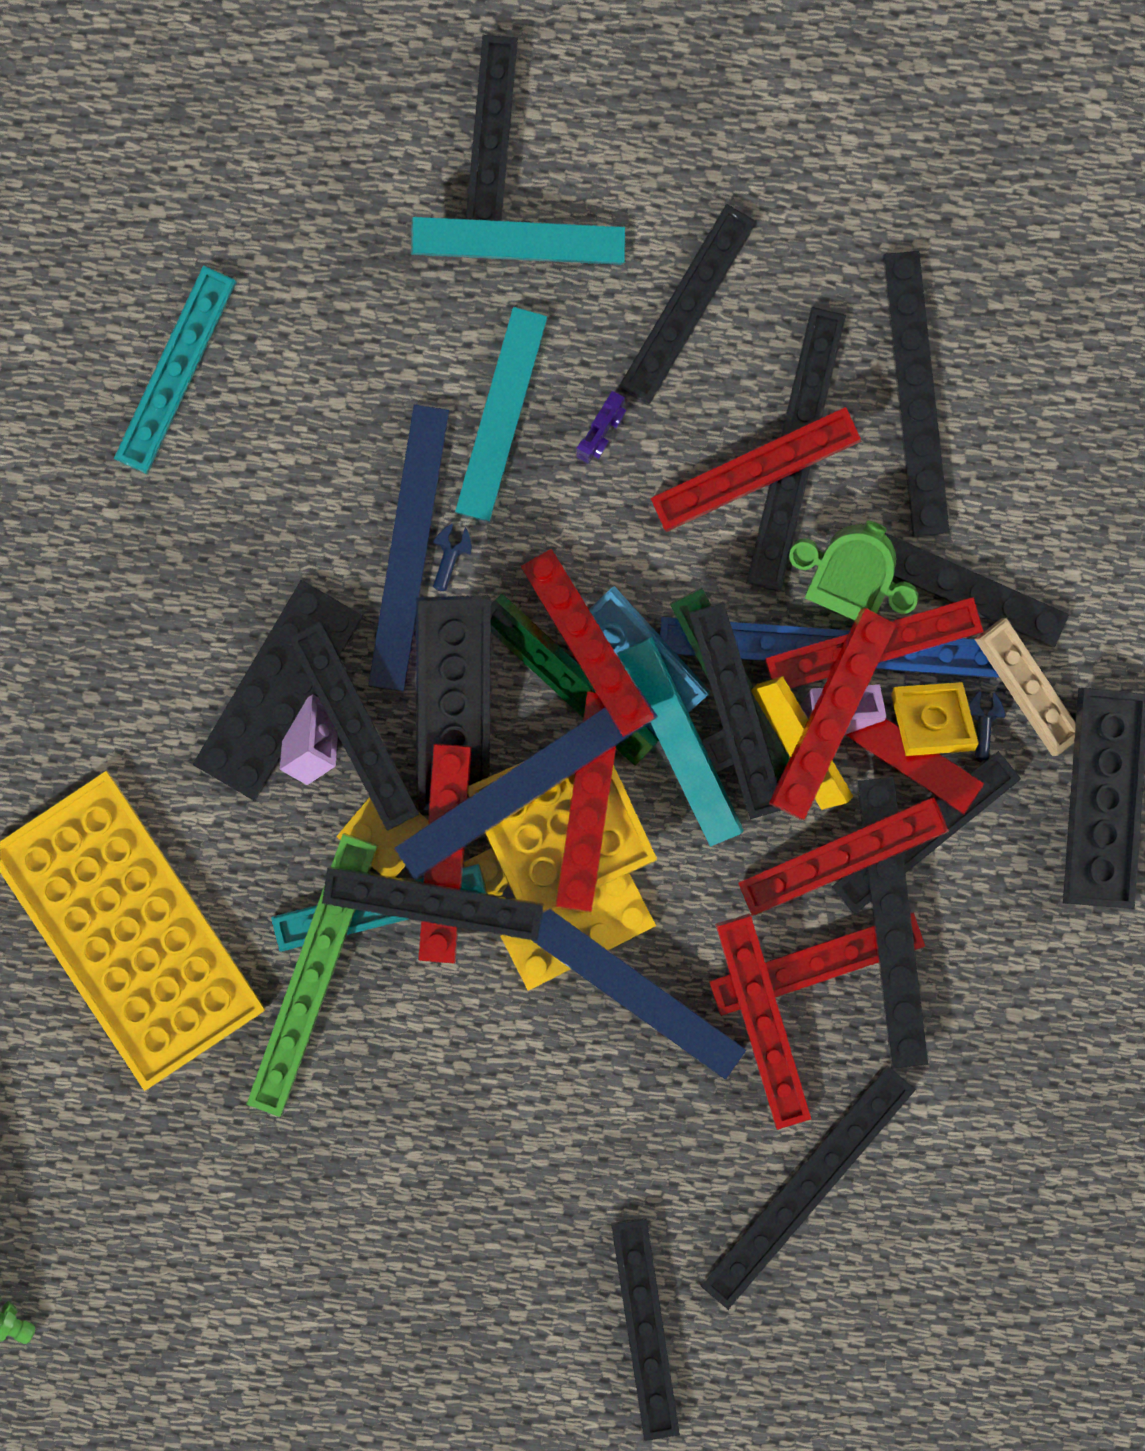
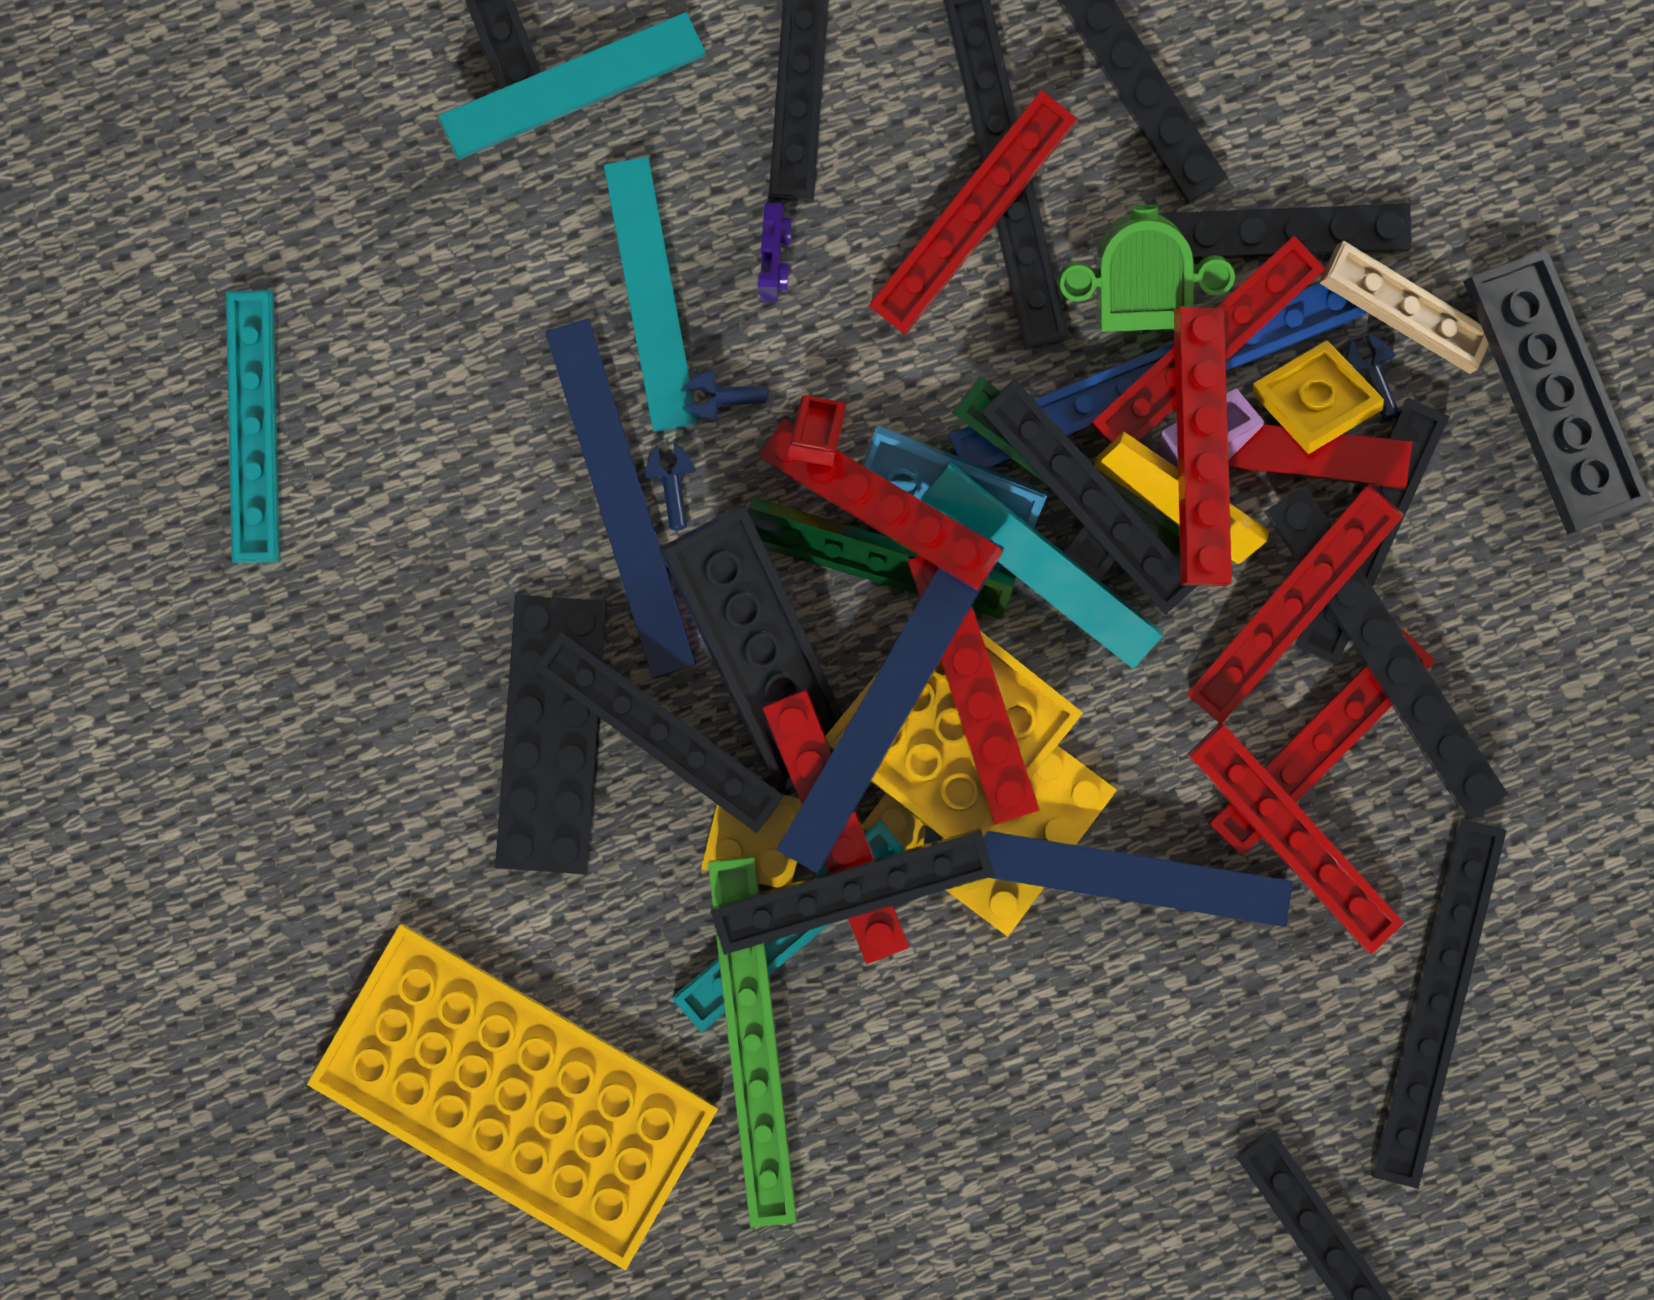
camera: 20 degrees left, 0 degrees up
lavender slope [280,694,338,785] -> none
none -> dark blue bar [681,370,768,423]
none -> red tile [788,395,846,467]

